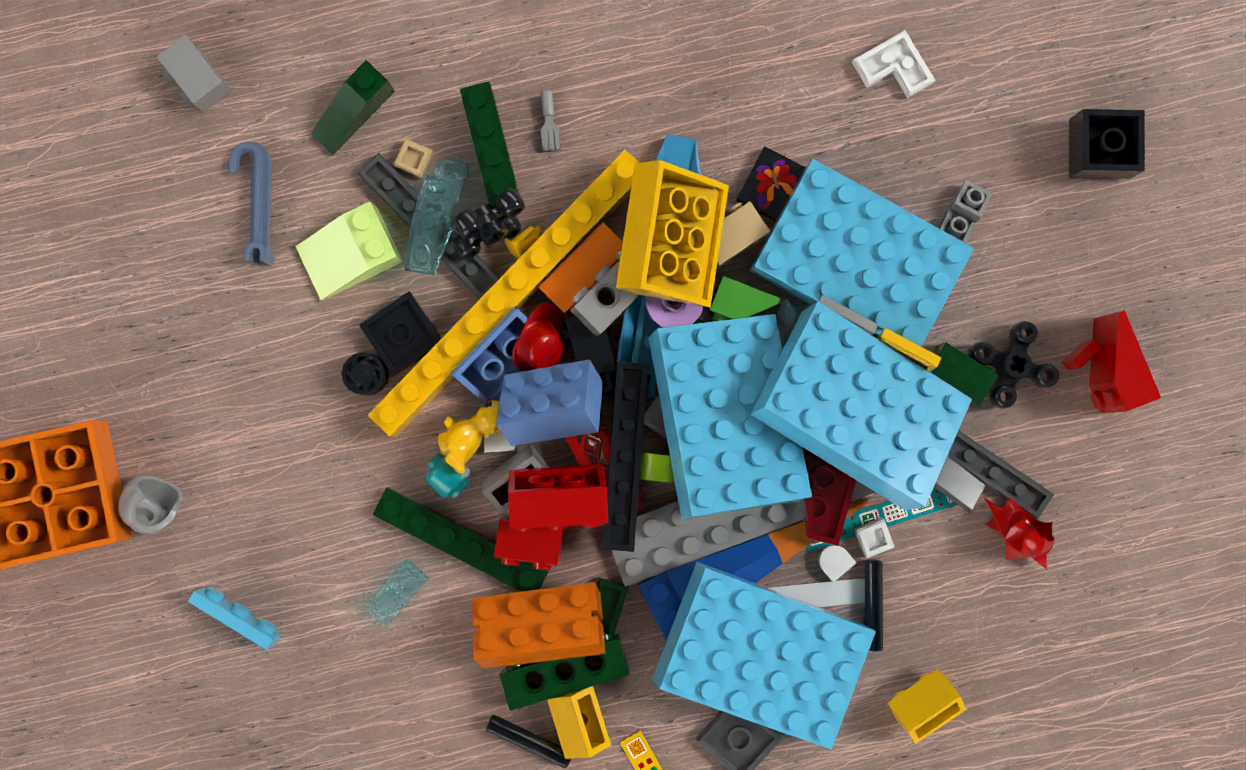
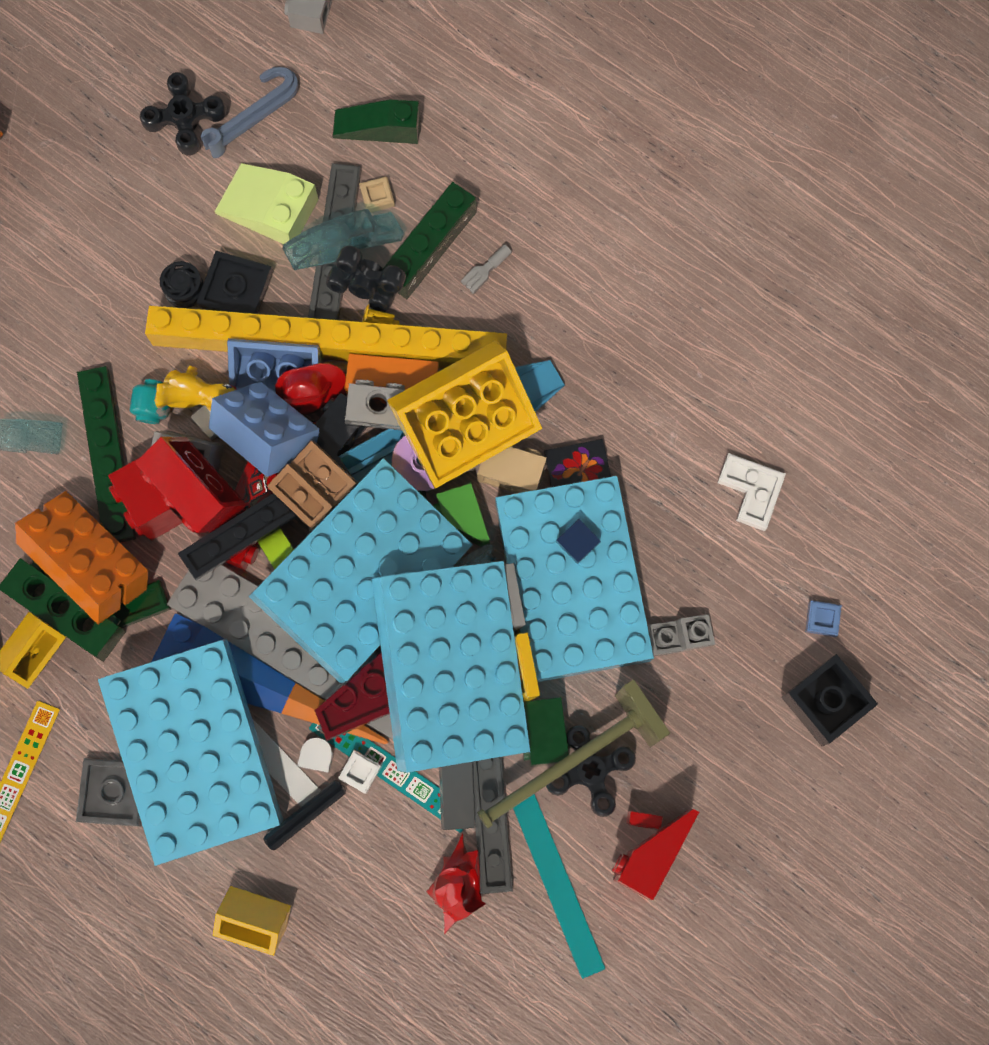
camera: 50 degrees right, 10 degrees down
none -> black gear [140,72,227,156]
none -> medium nougat slope [267,440,358,529]
none -> olive tile [477,679,670,829]
none -> teal sticker [513,794,605,979]
none -> dark blue tile [556,519,601,564]
none -> medium blue tile [805,600,842,637]

